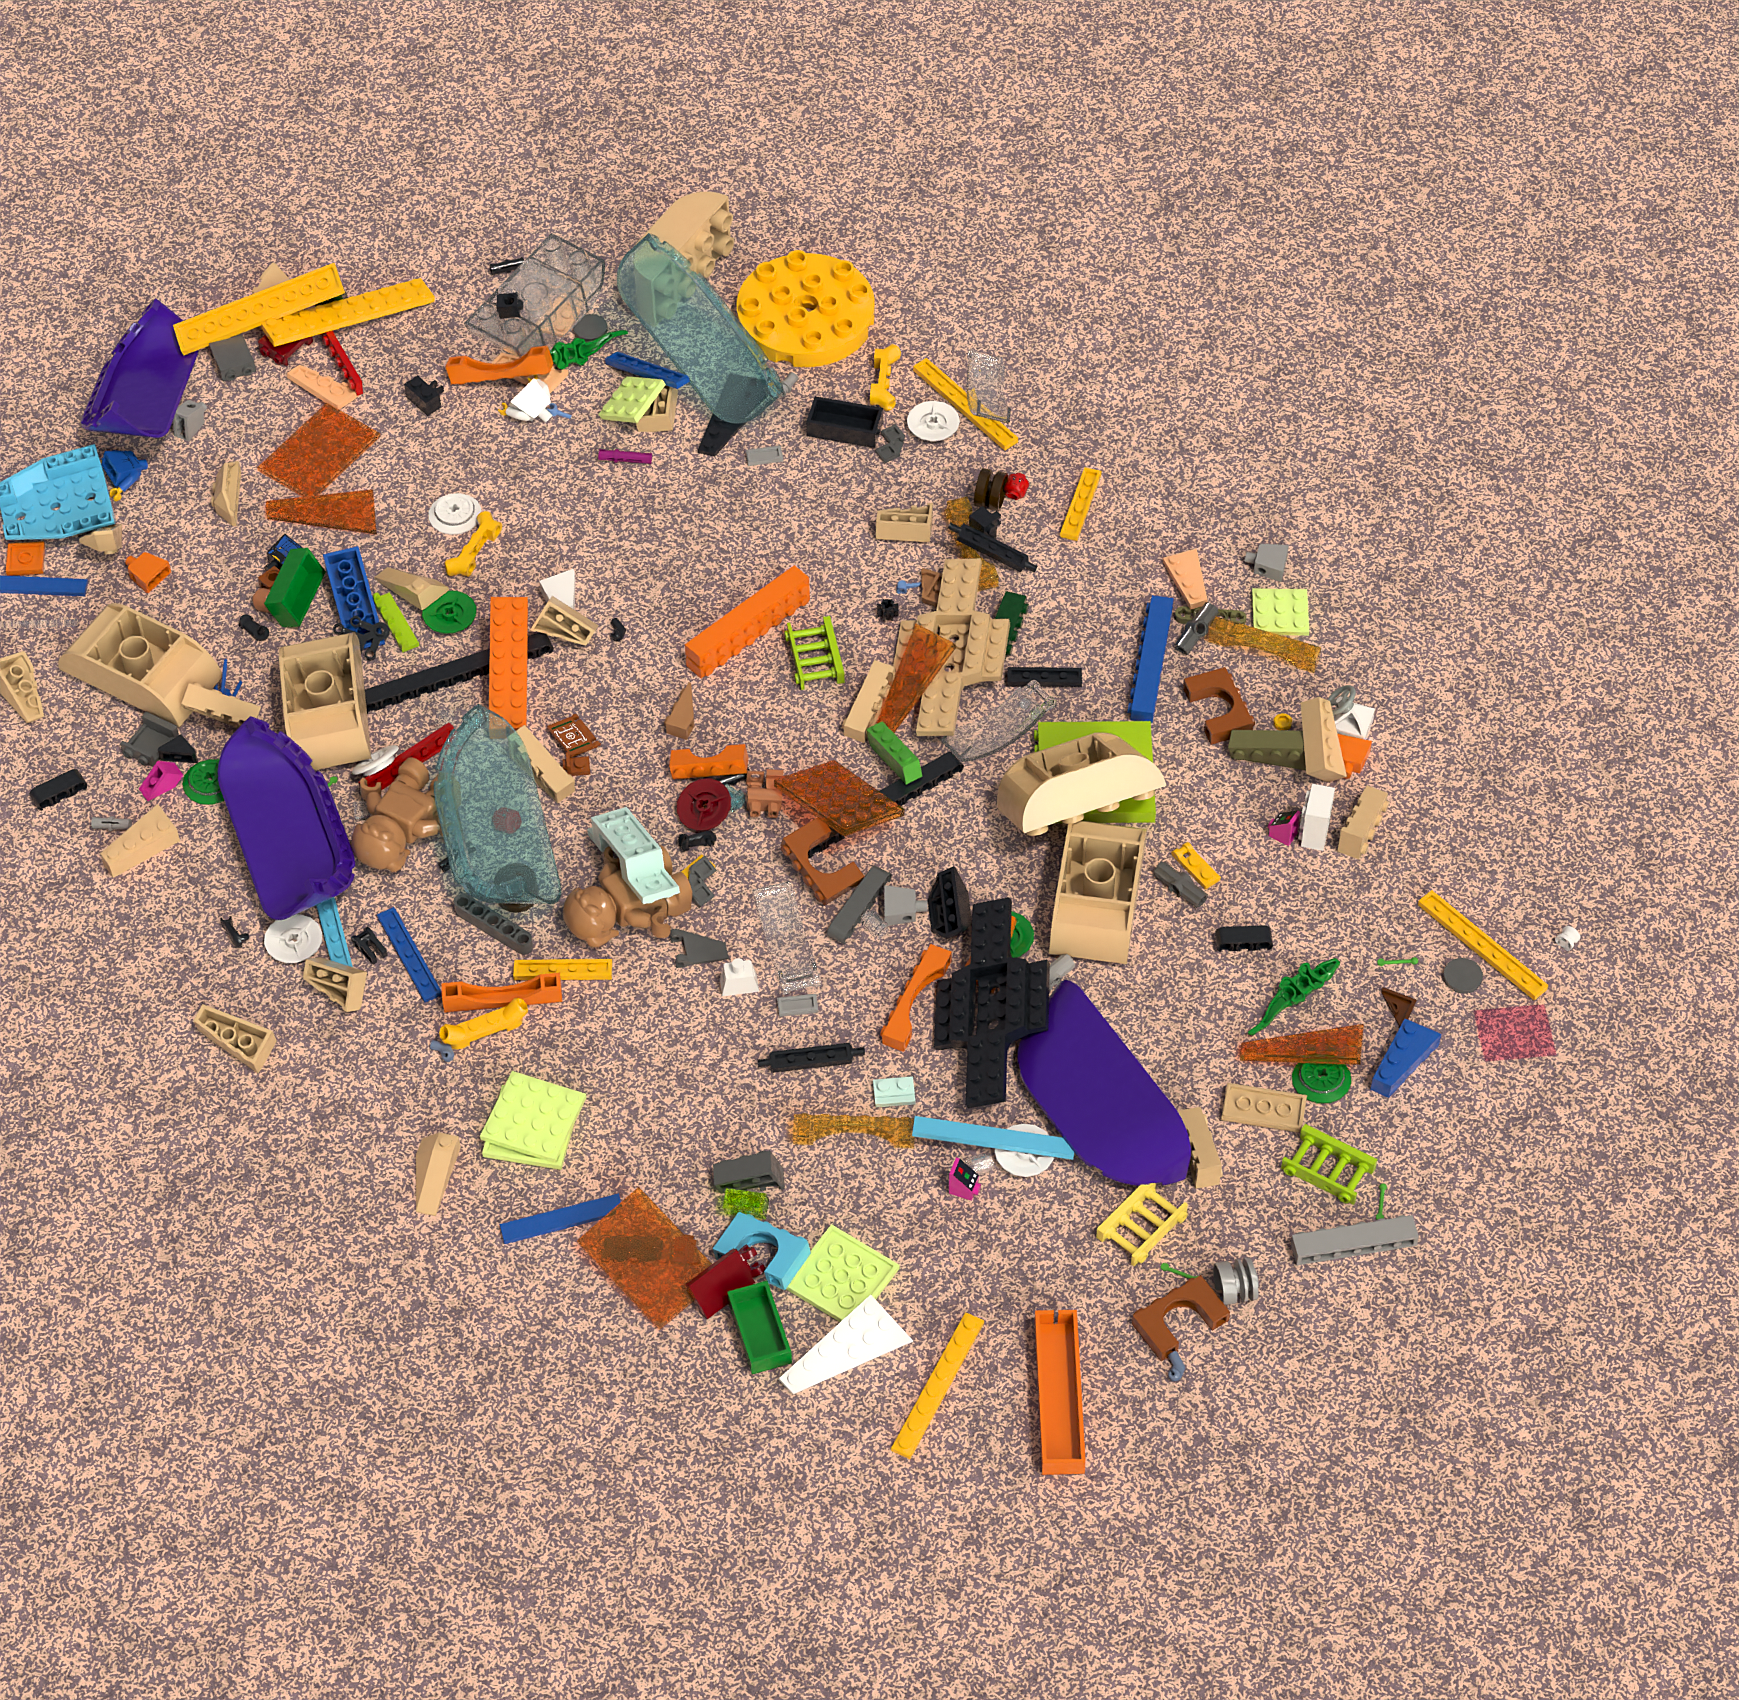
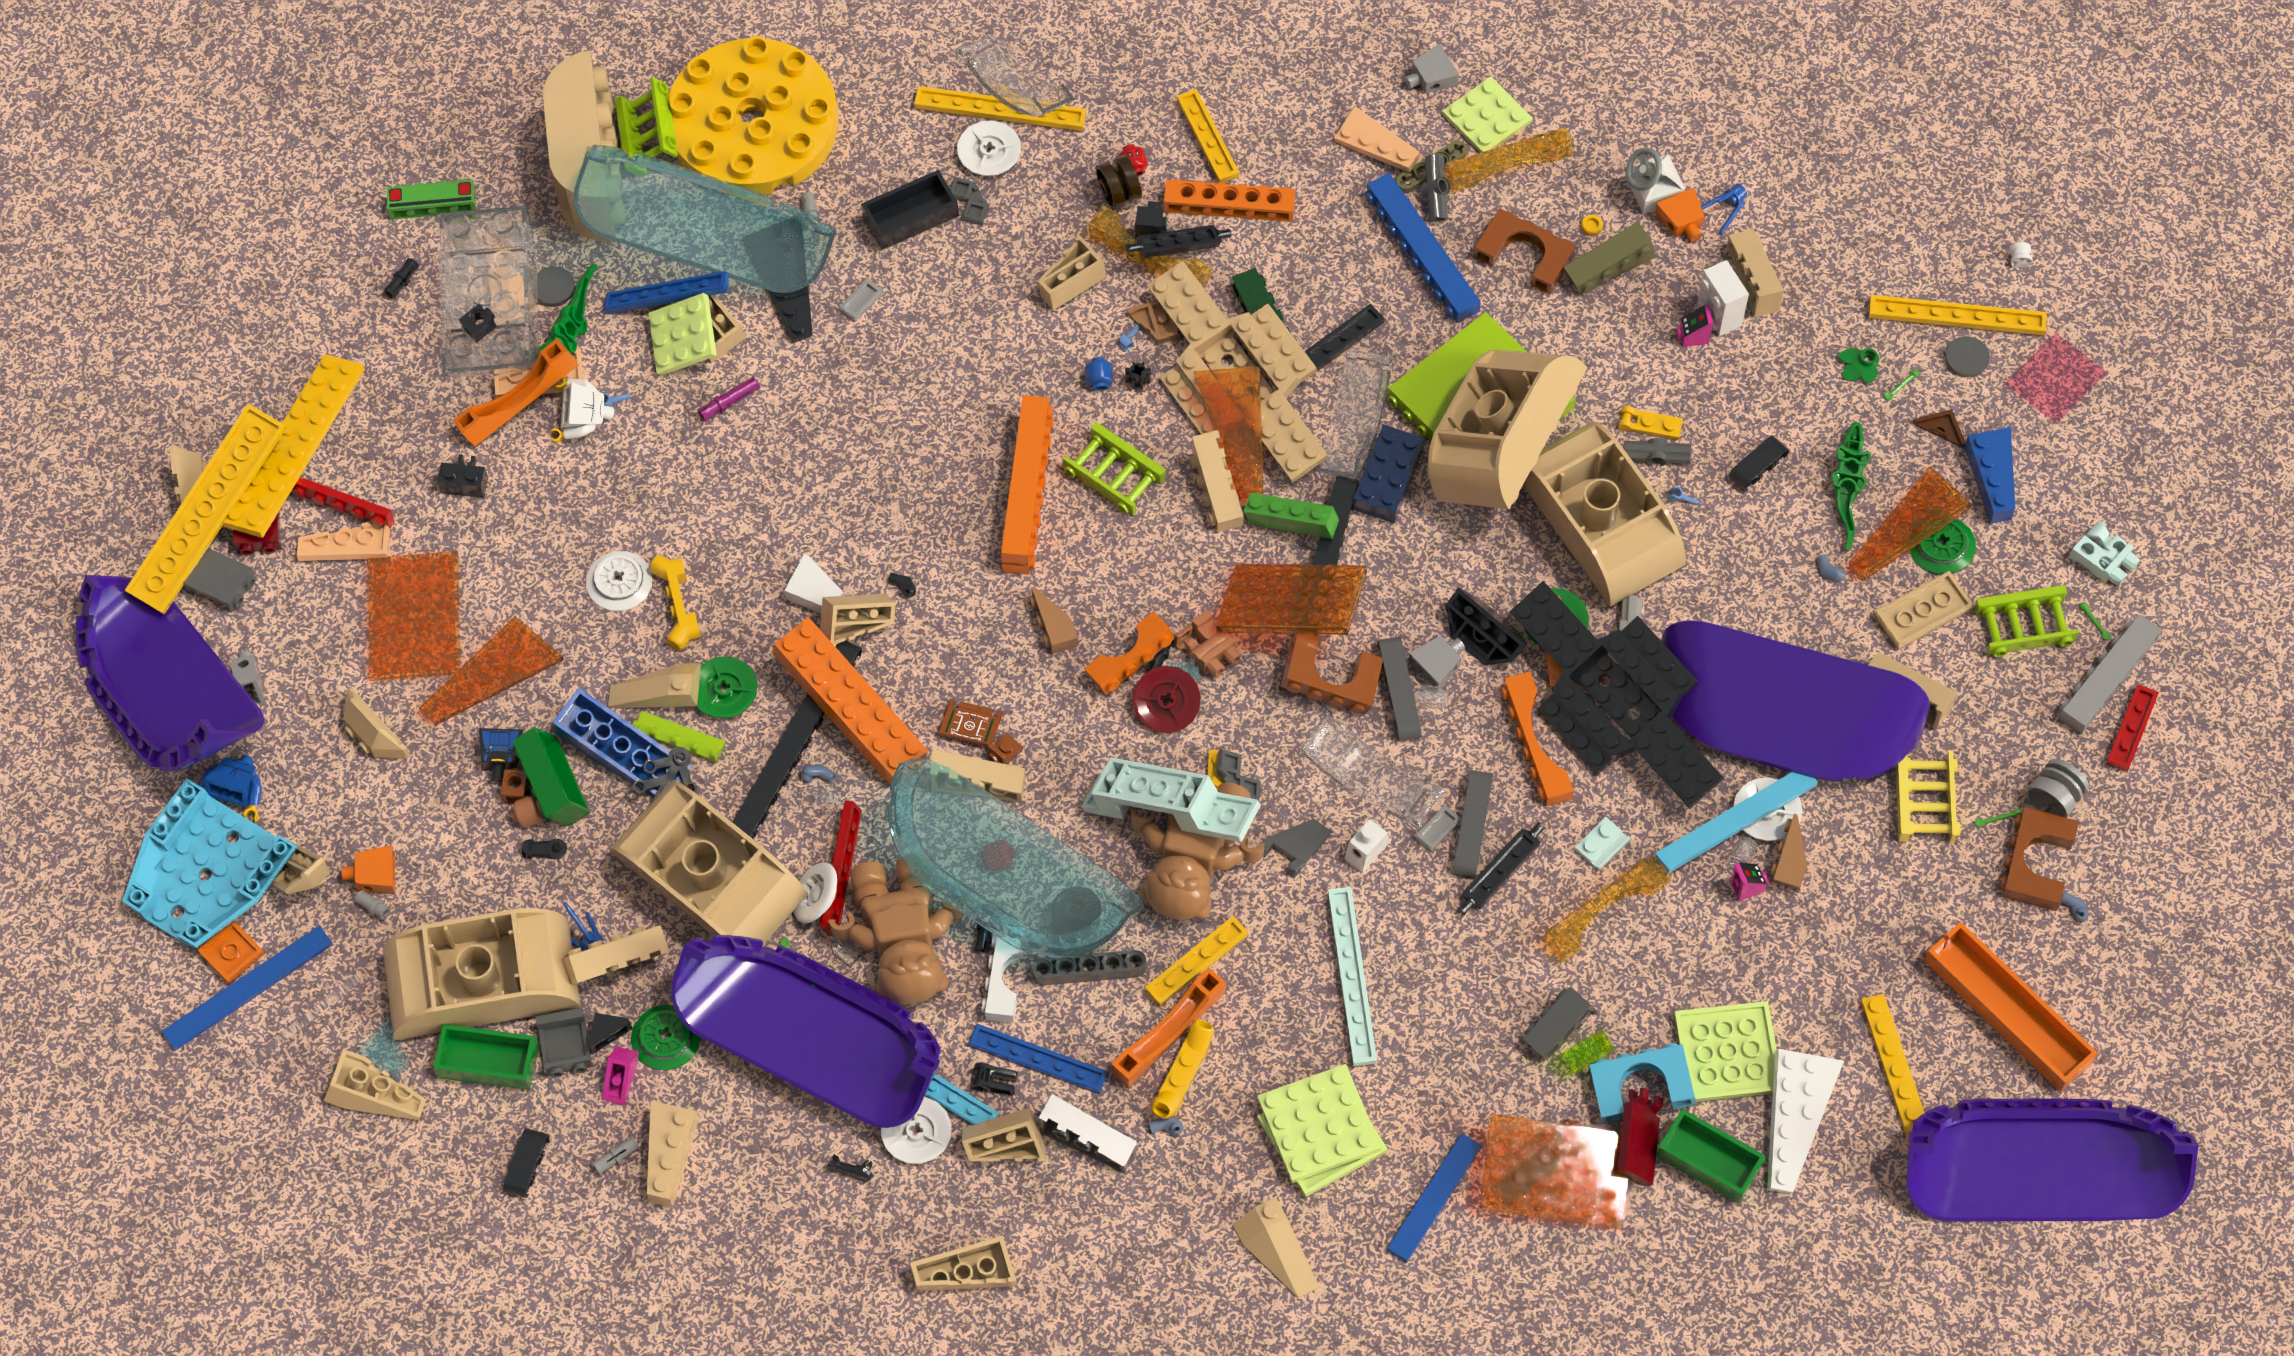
camera: 40 degrees left, 10 degrees up
black piece [678,830,717,851] -> none
yellow plate [870,344,901,411] -> none
tan wedge [1301,697,1347,782] -> none
none -> light grey pin [354,890,391,920]
none -> clear light blue tile [358,1017,411,1080]
none -> bright green brick [387,179,477,220]
none -> green piece [433,1024,539,1090]
none -> lime fence [615,76,678,177]
none -> sand blue arm [801,764,836,783]
none -> white arch [982,926,1027,1023]
none -> wedge [1039,1094,1138,1174]
none -> blue head [1084,357,1114,391]
none -> orange brick [1164,179,1295,222]
none -> light aqua plate [1328,887,1377,1066]
none -> dark blue piece [1353,425,1425,523]
none -> dark grey beam [1453,770,1493,877]
none -> medium blue hand [1666,486,1699,505]
none -> blue plant [1701,183,1748,235]
none -> medium nougat slope [1770,813,1807,891]
none -> sand blue arm [1816,554,1845,582]
none -> green plate [1838,348,1880,384]
none -> dark purple windscreen [1907,1099,2199,1221]
none -> light aqua hips [2068,521,2140,586]
none -> red plate [2106,684,2159,772]

